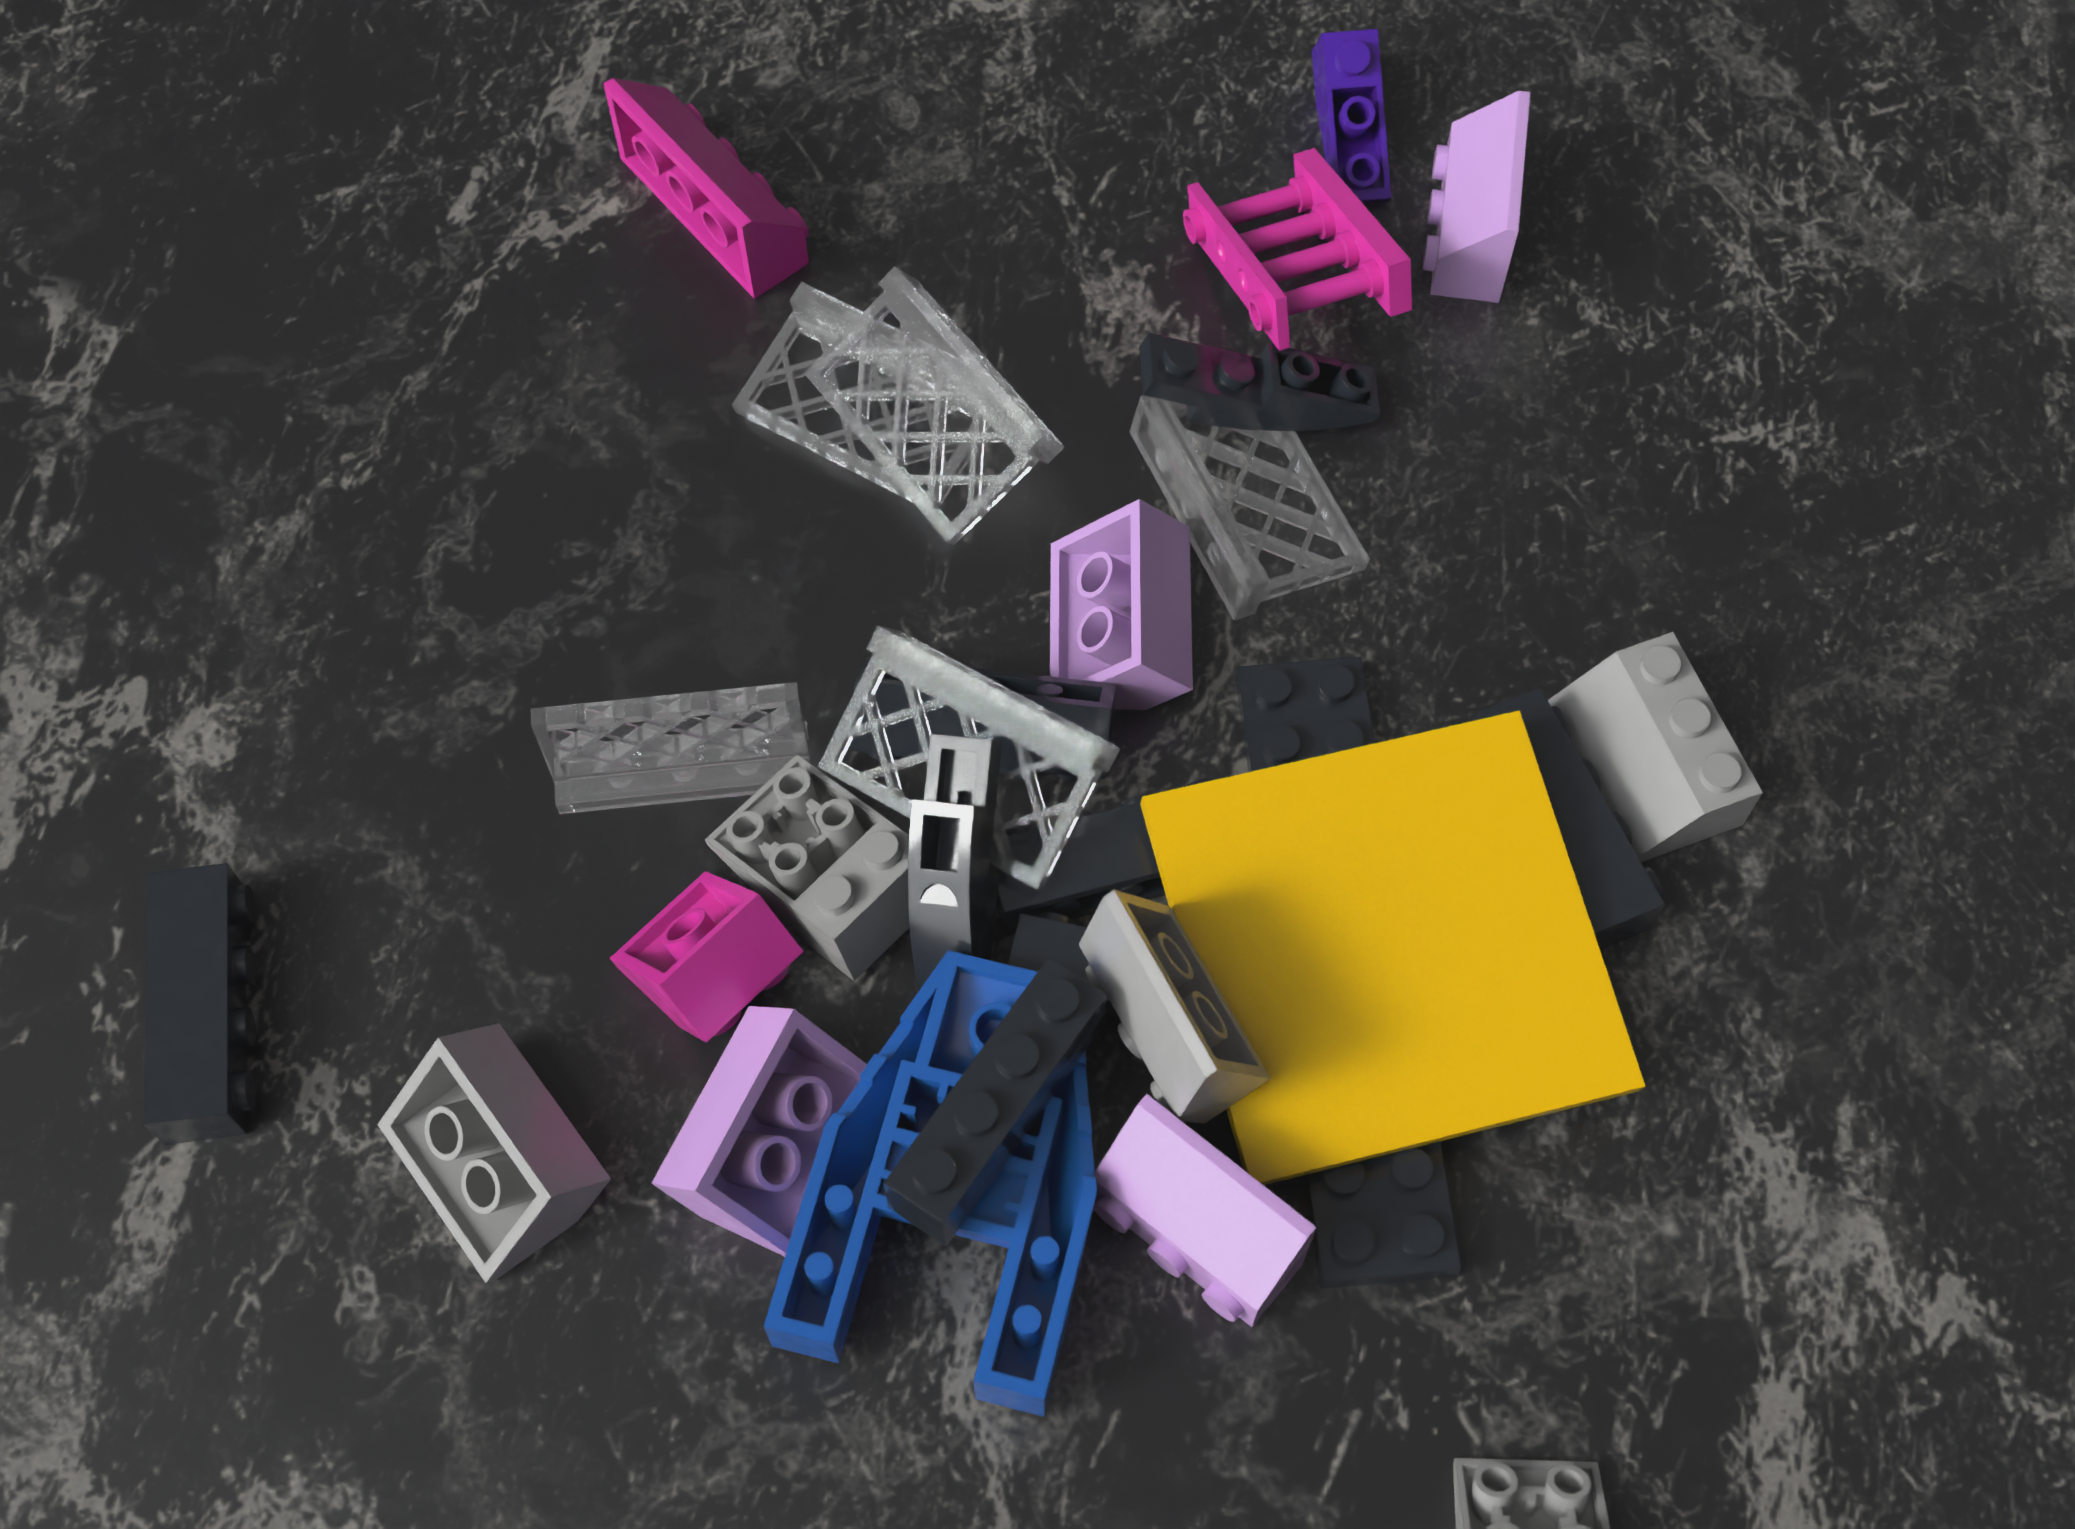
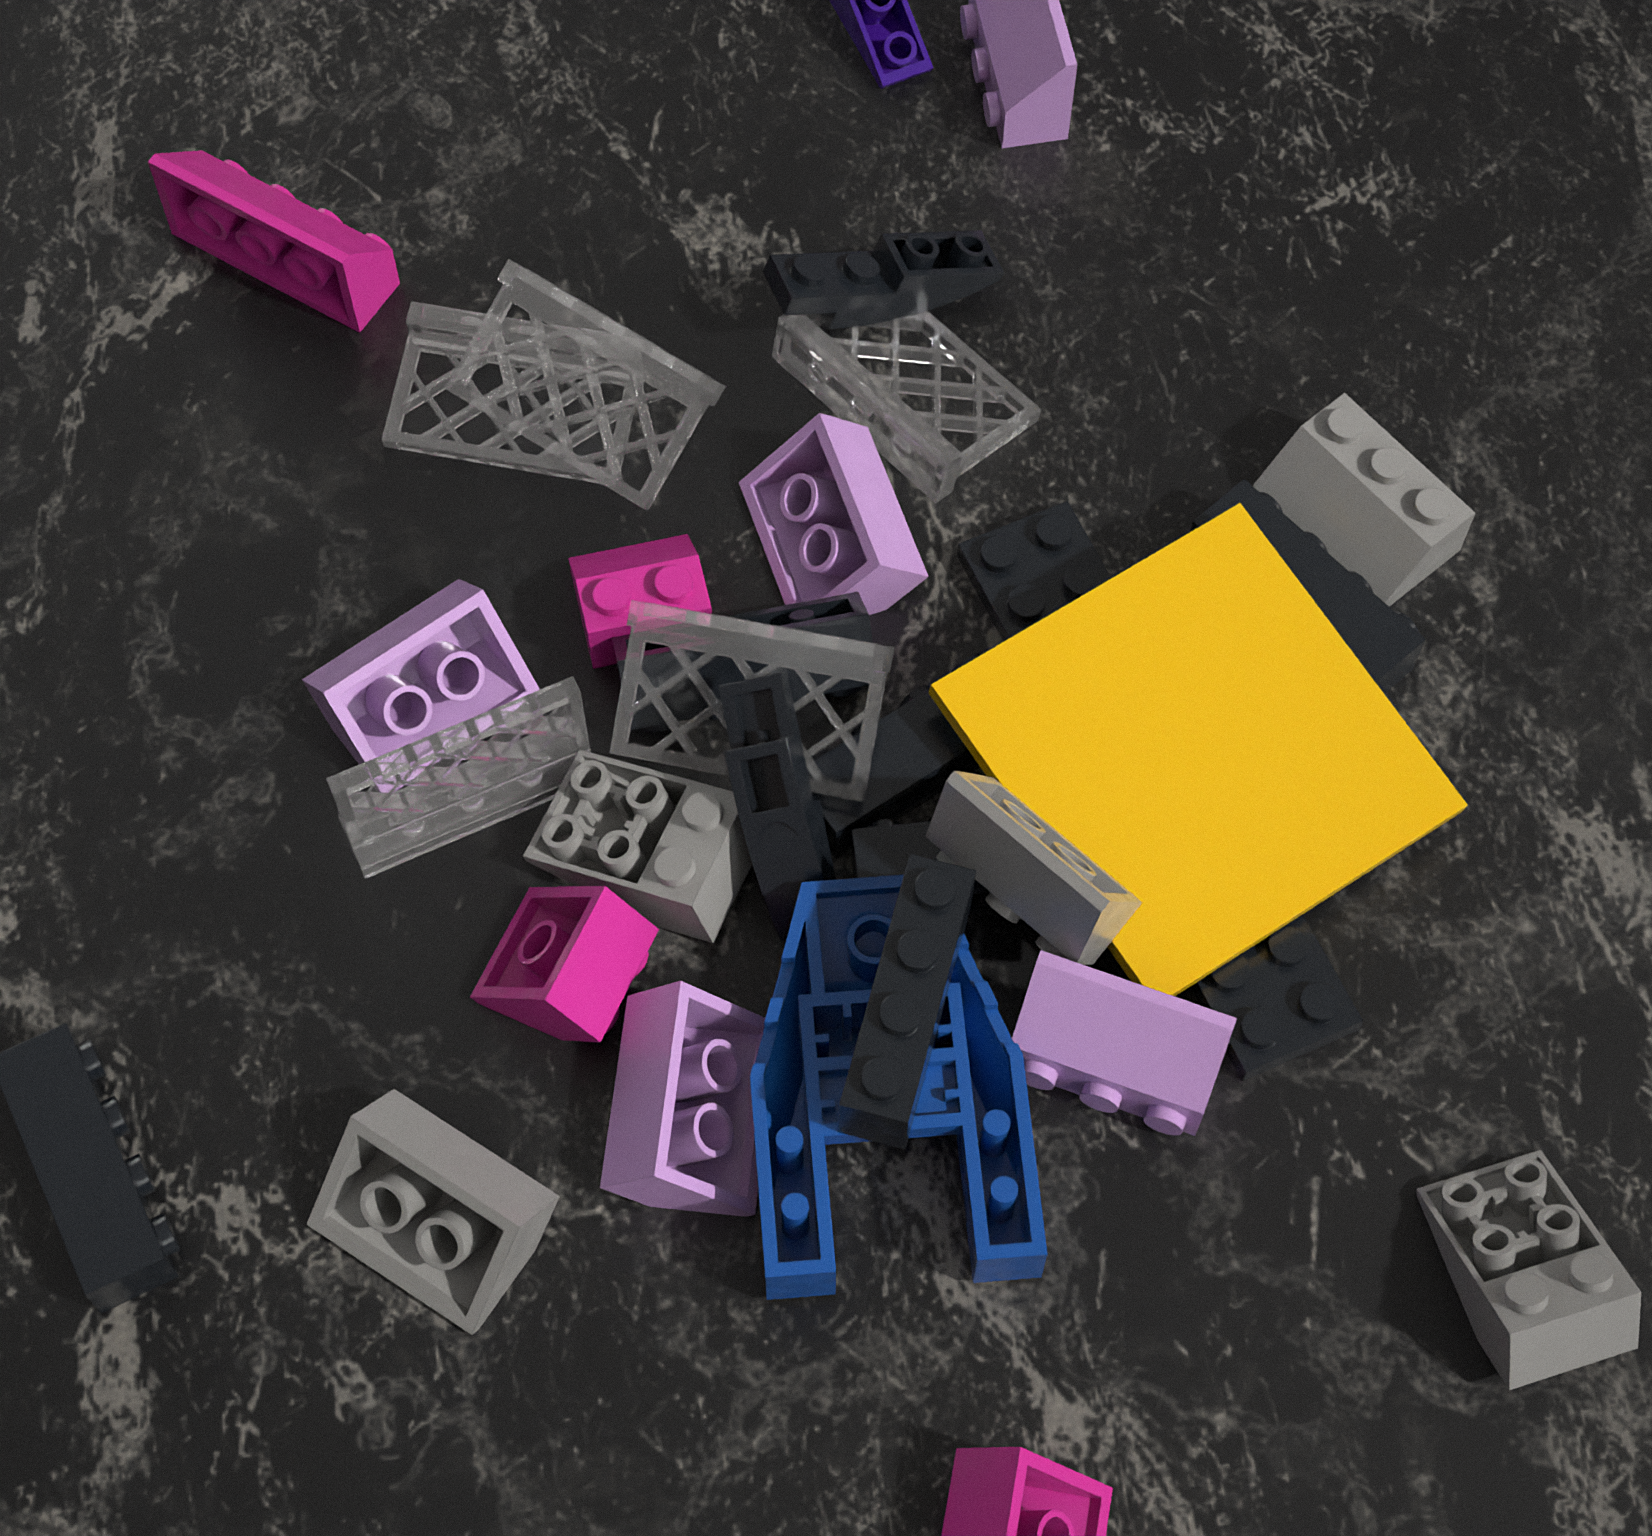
camera: 20 degrees left, 0 degrees up
dark pink fence [1183,148,1412,351] -> none
none -> lavender slope [302,579,542,797]
none -> dark pink slope [568,534,712,669]

